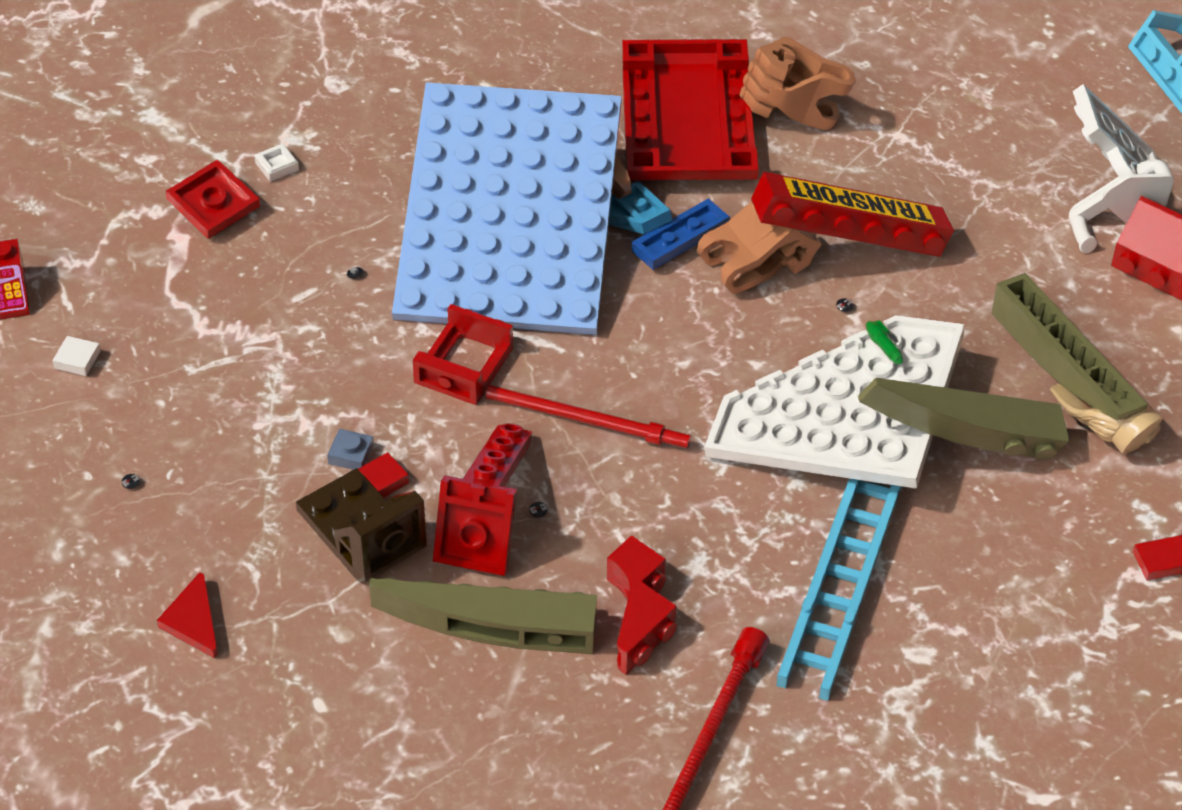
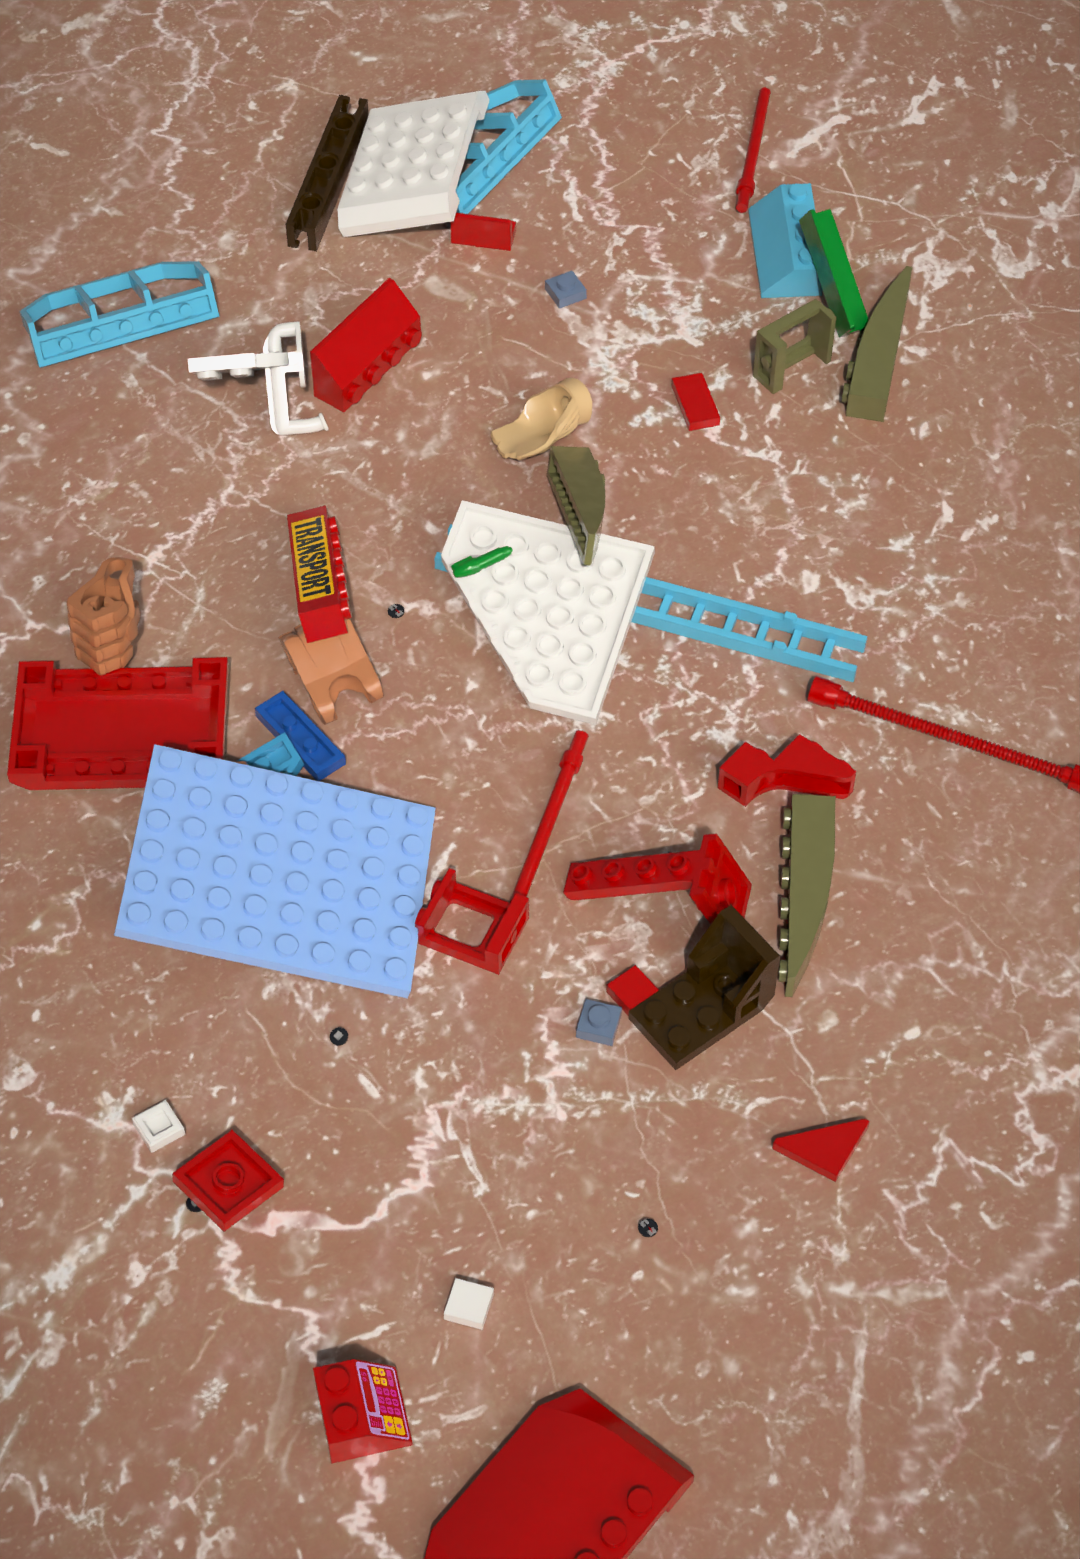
camera: 90 degrees left, 5 degrees up
olive slope [992,273,1148,421] -> none

